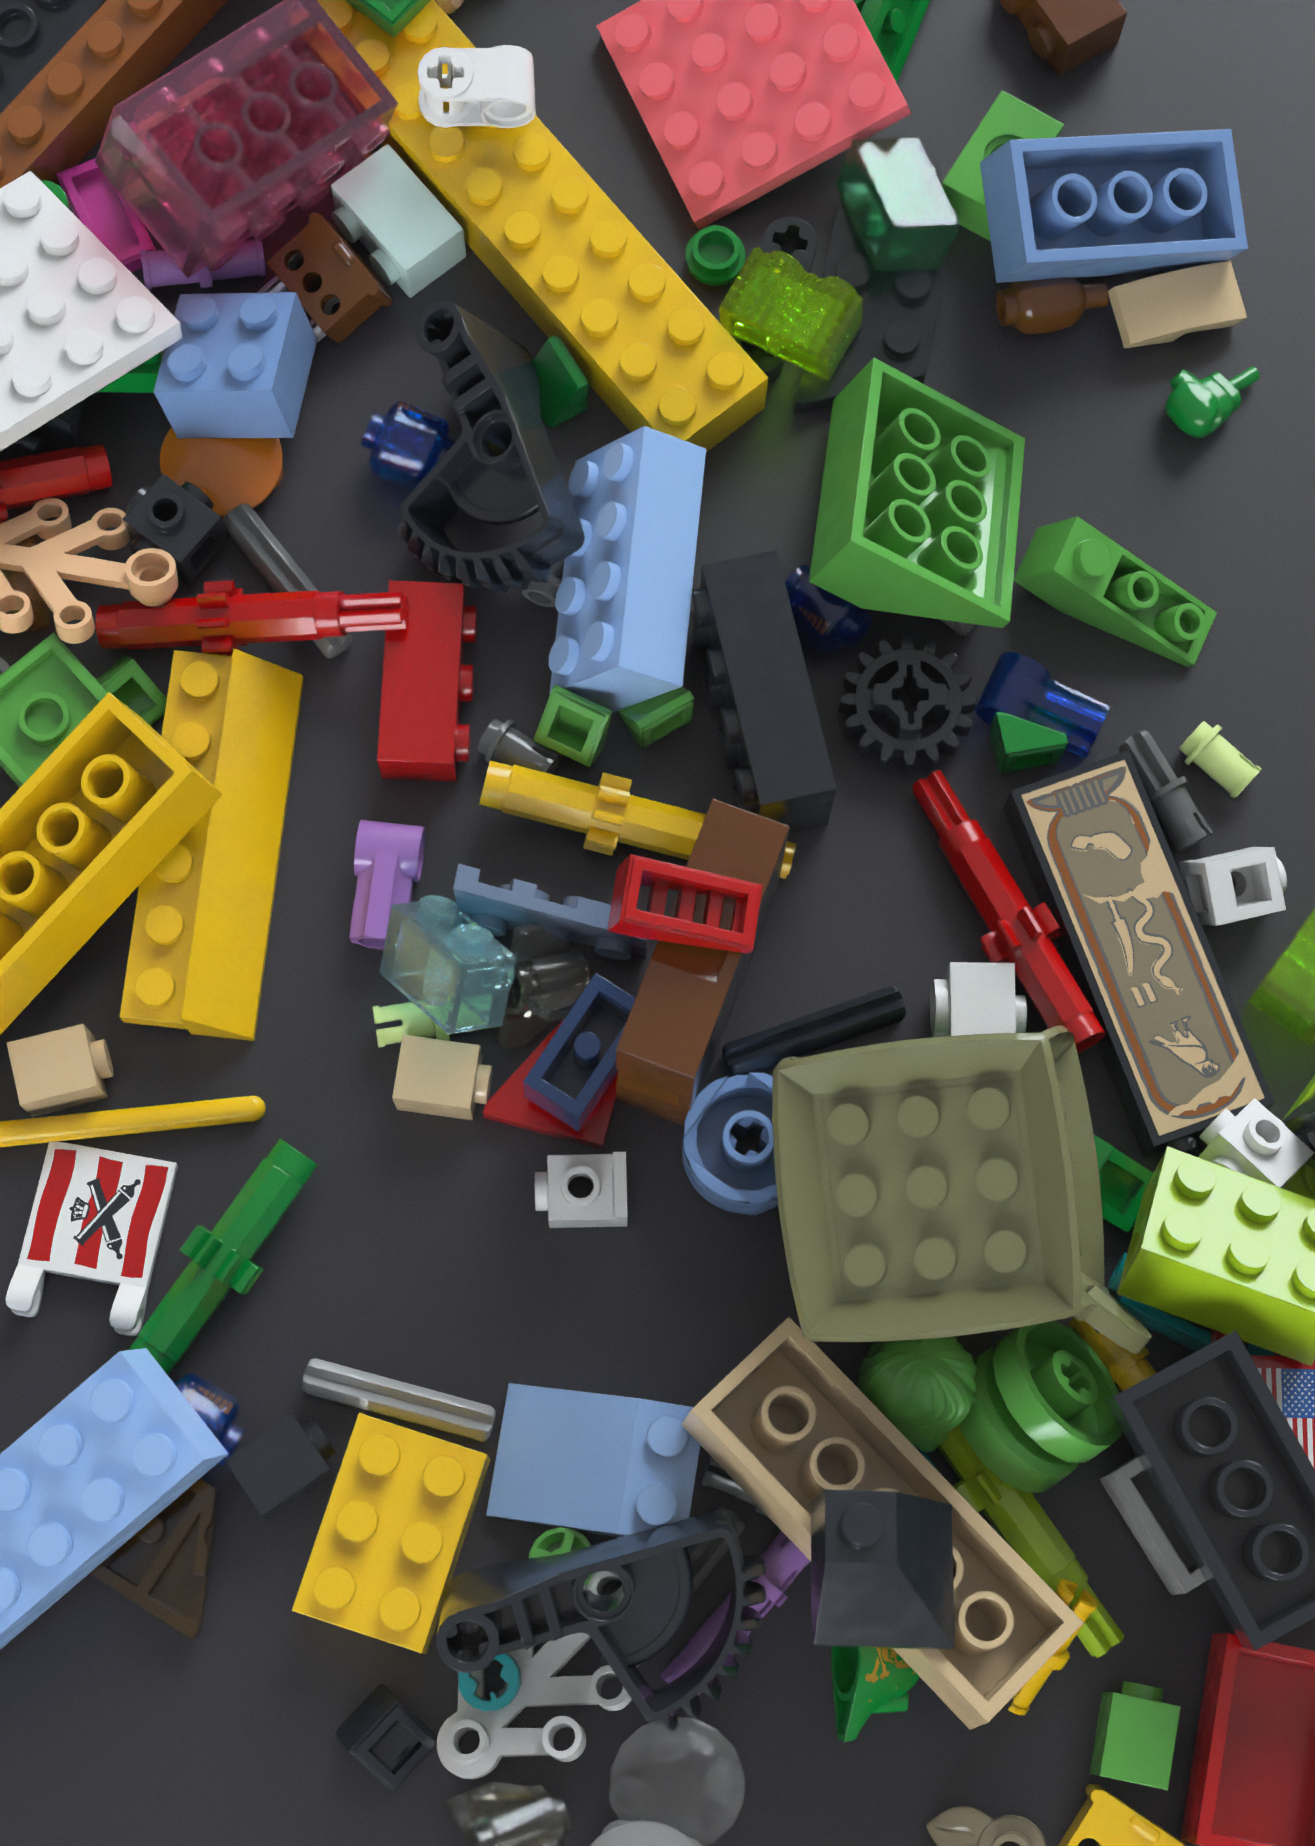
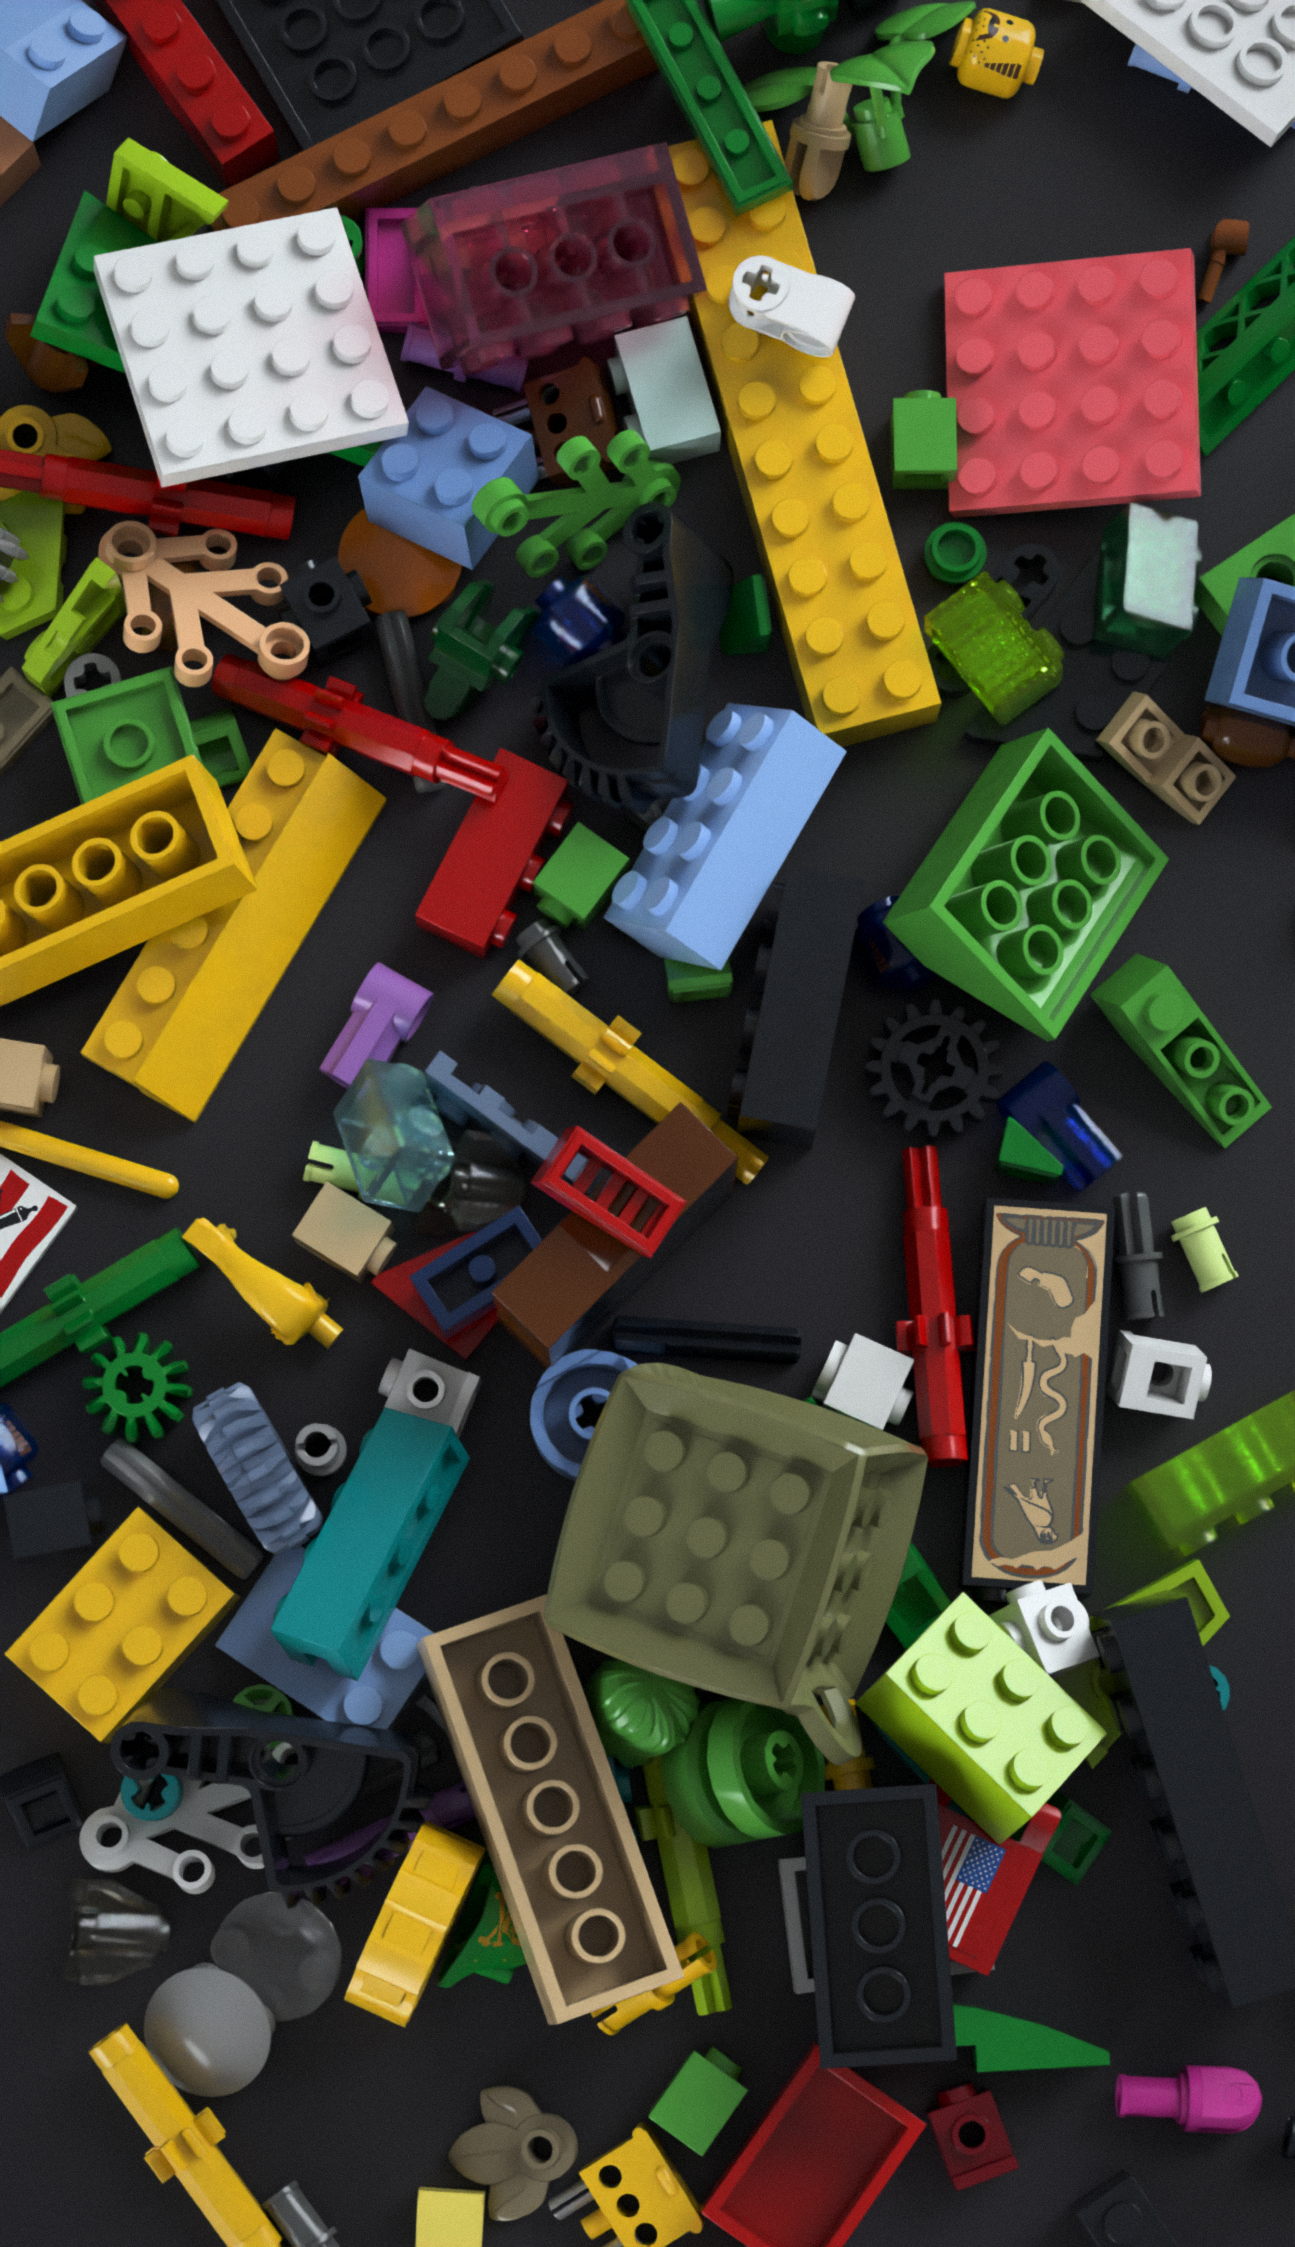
camera: 25 degrees right, 5 degrees up
bright green slope [533,685,612,767] -> none
black slope [811,1489,955,1650] -> none
none -> green gear [82,1332,194,1444]
none -> yellow animal [182,1217,344,1349]
none -> sand blue gear [192,1382,323,1555]
none -> teal brick [270,1407,470,1681]
none -> light grey pin [295,1423,347,1476]
none -> yellow connector [344,1821,486,2028]
none -> dark green hinge [422,579,538,721]
none -> bright green plant [472,429,681,578]
none -> bright green brick [533,822,630,931]
none -> bright green brick [890,390,957,489]
none -> tan slope [1096,692,1236,825]

